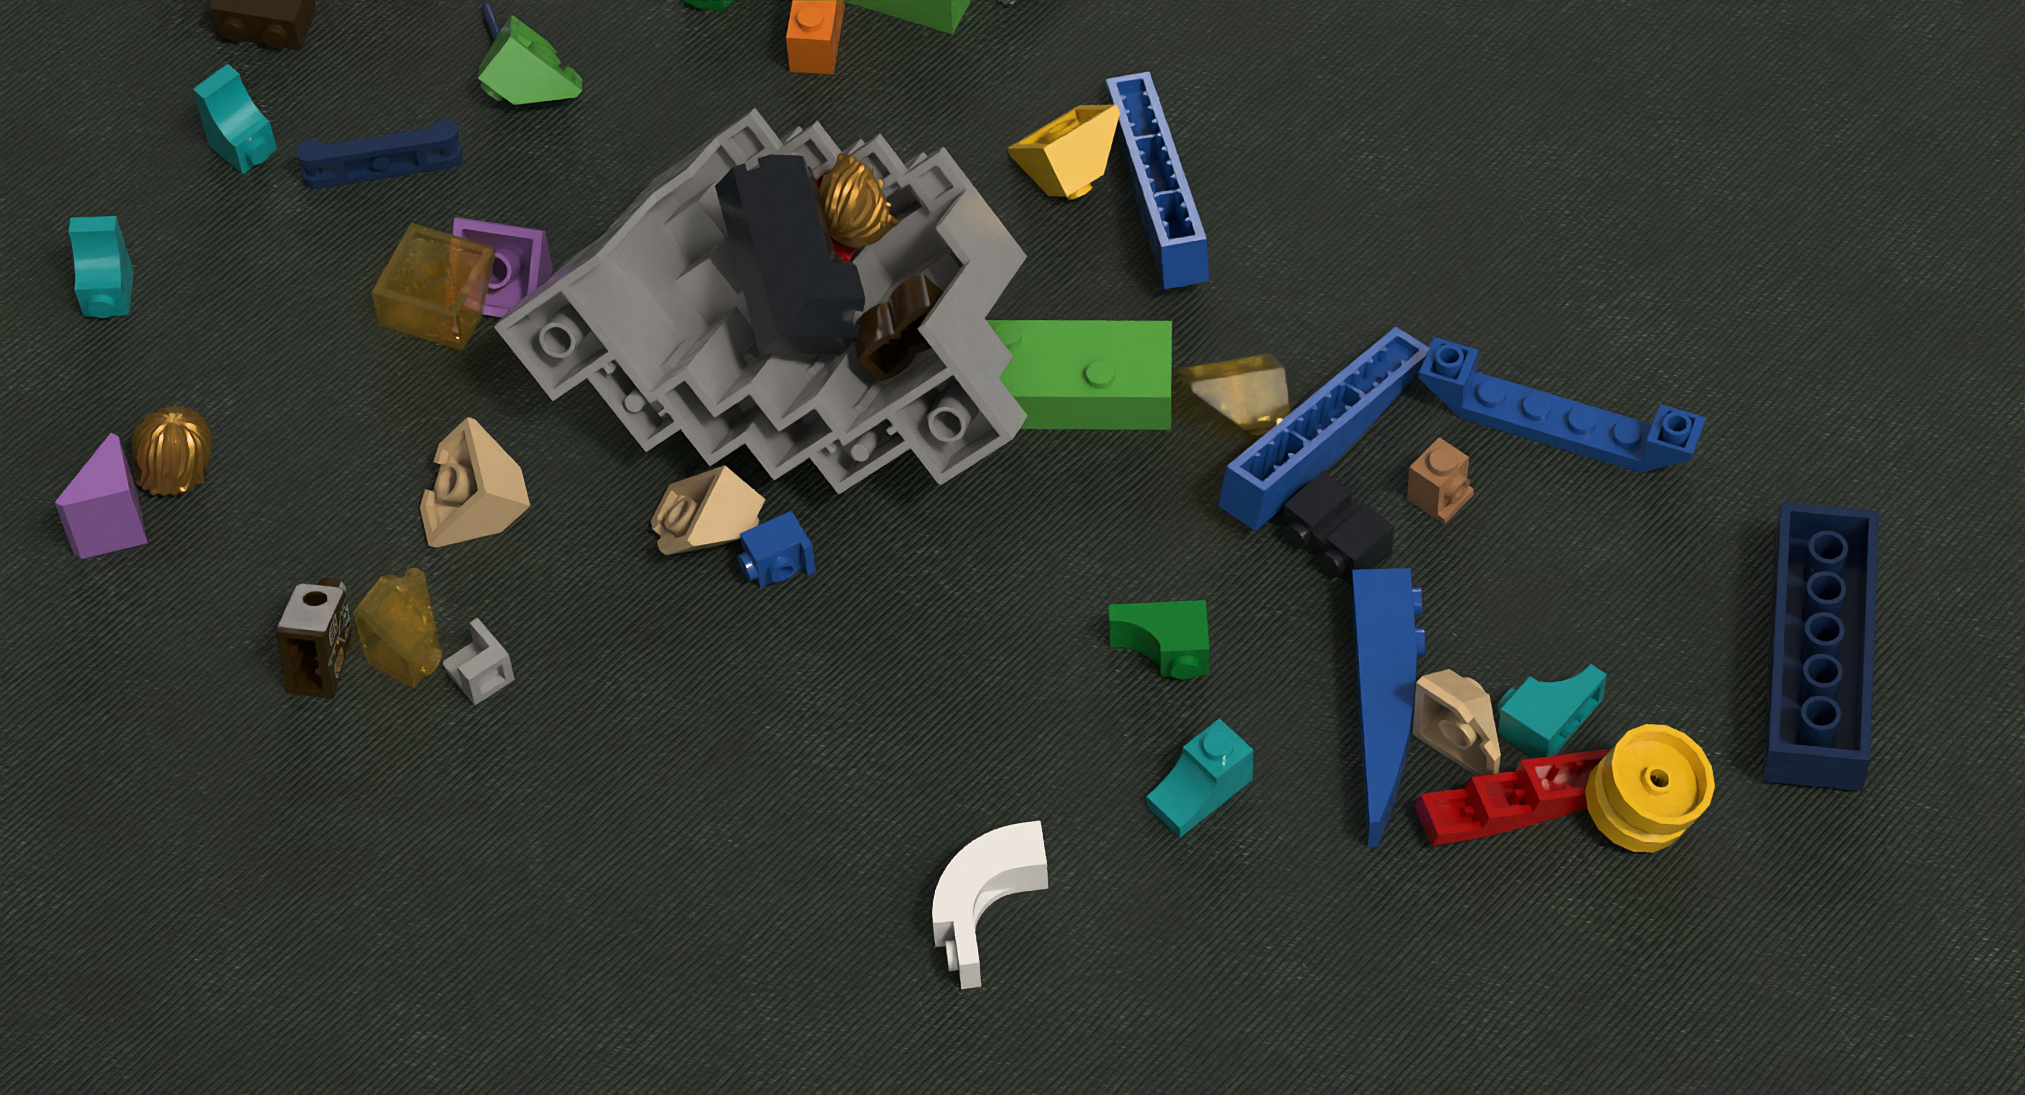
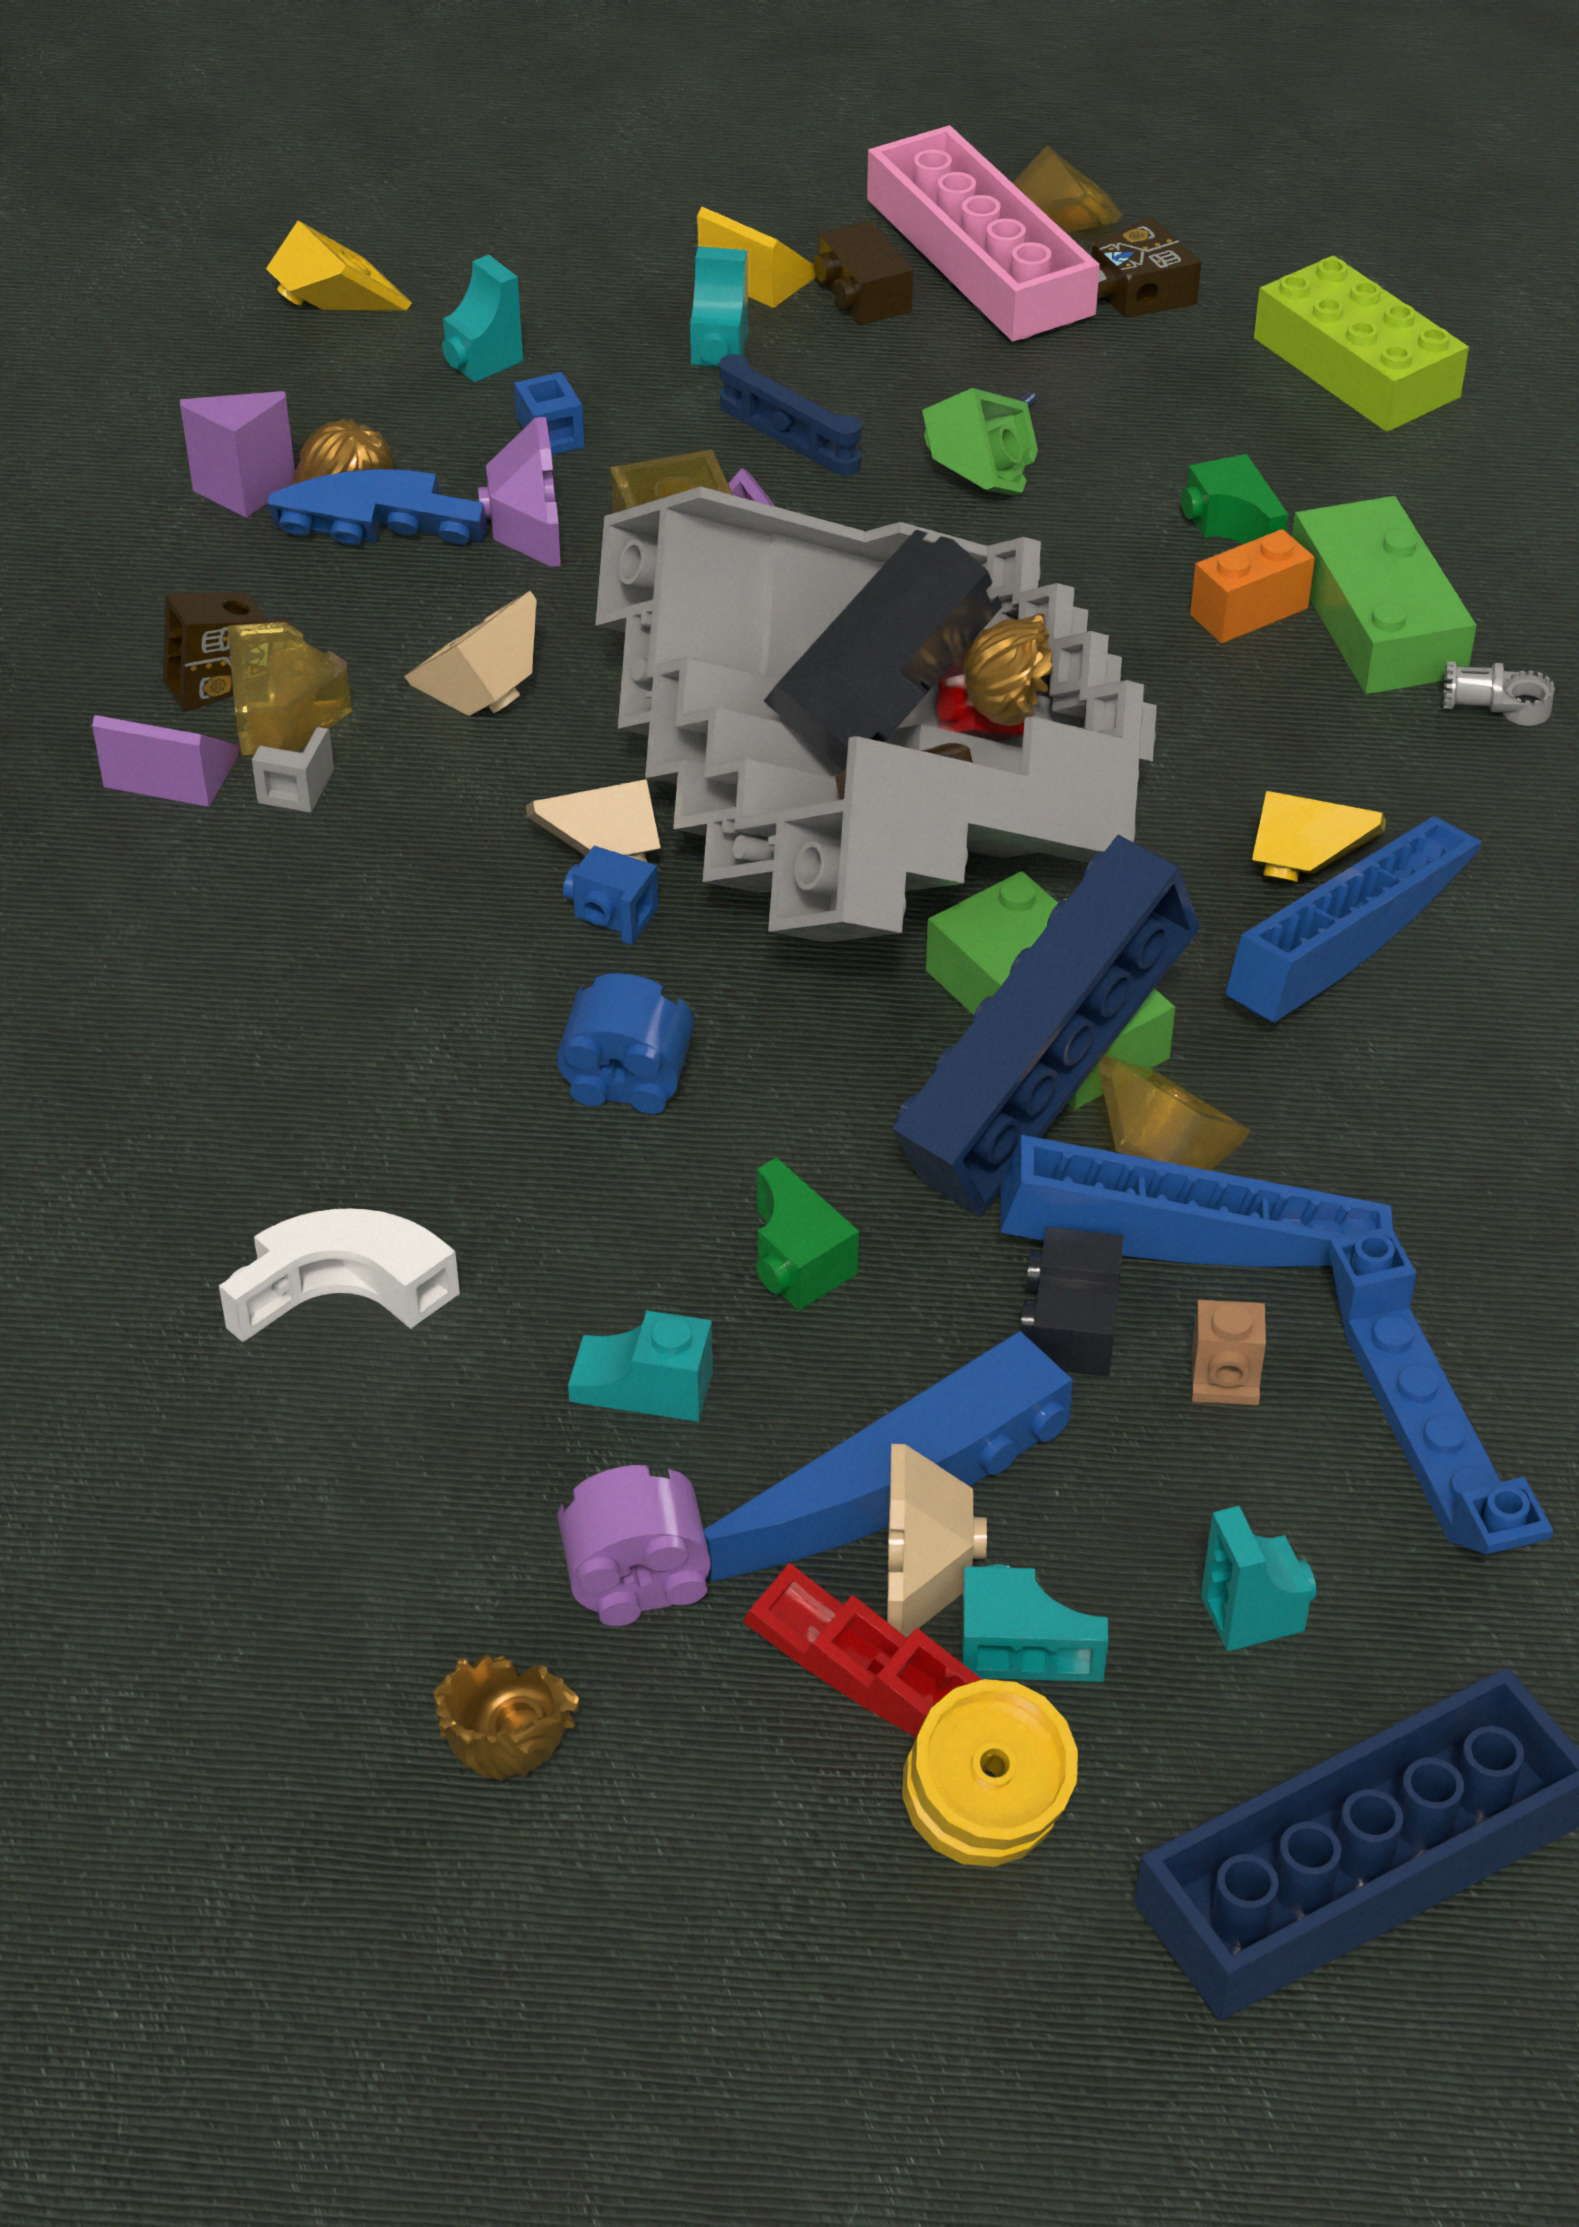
camera: 50 degrees right, 10 degrees down
none -> medium lavender slope [92,715,240,807]
none -> blue slope [267,469,488,545]
none -> pearl gold hair [433,1654,580,1781]
none -> medium lavender slope [478,417,561,567]
none -> blue brick [514,372,585,455]
none -> blue brick [557,973,694,1114]
none -> medium lavender brick [557,1465,711,1626]
none -> yellow slope [697,206,816,308]
none -> dark blue brick [892,834,1200,1218]
none -> teal arch [1200,1506,1317,1652]

